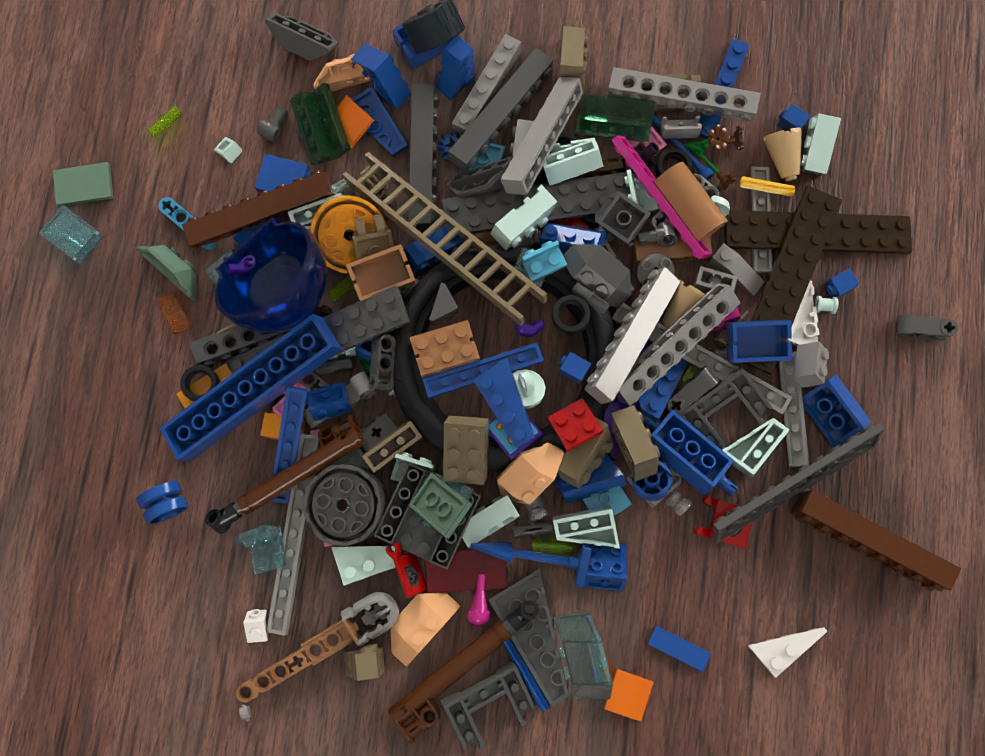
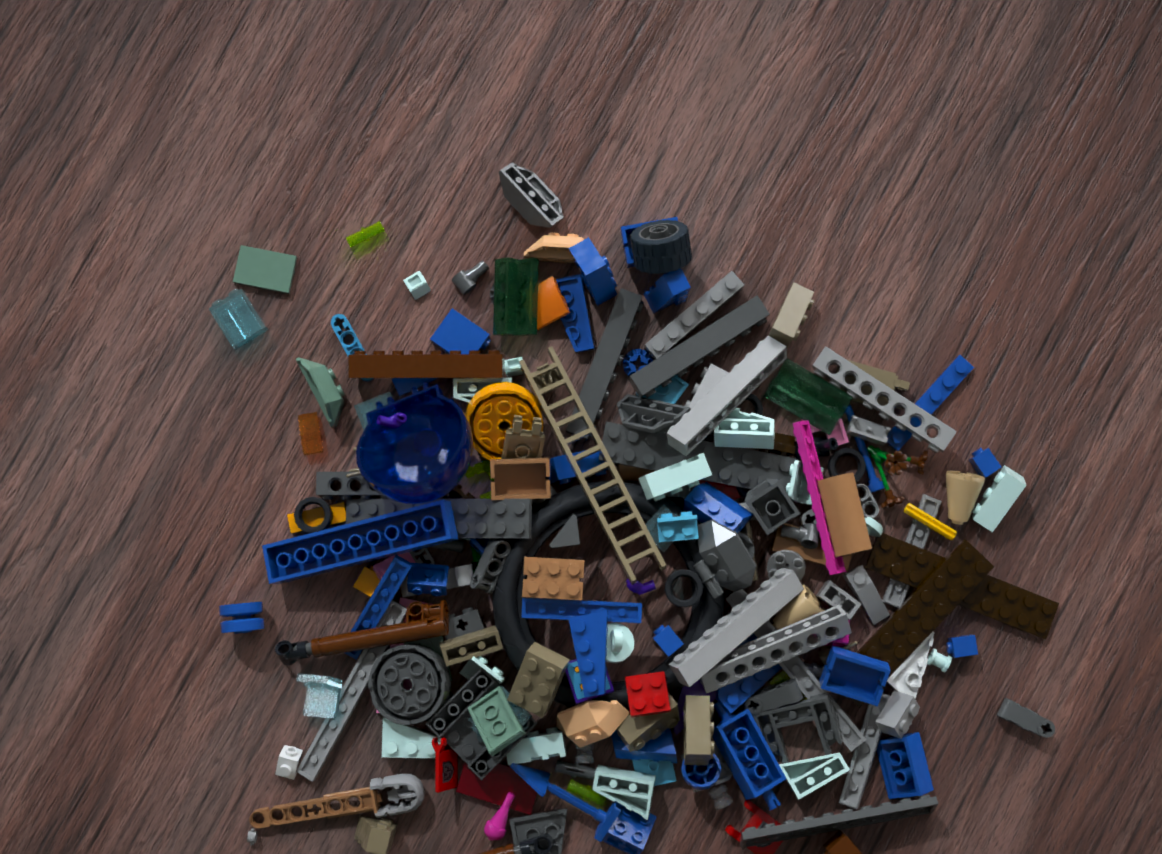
camera: 20 degrees right, 5 degrees up
light nougat wedge [390,592,461,667] -> none

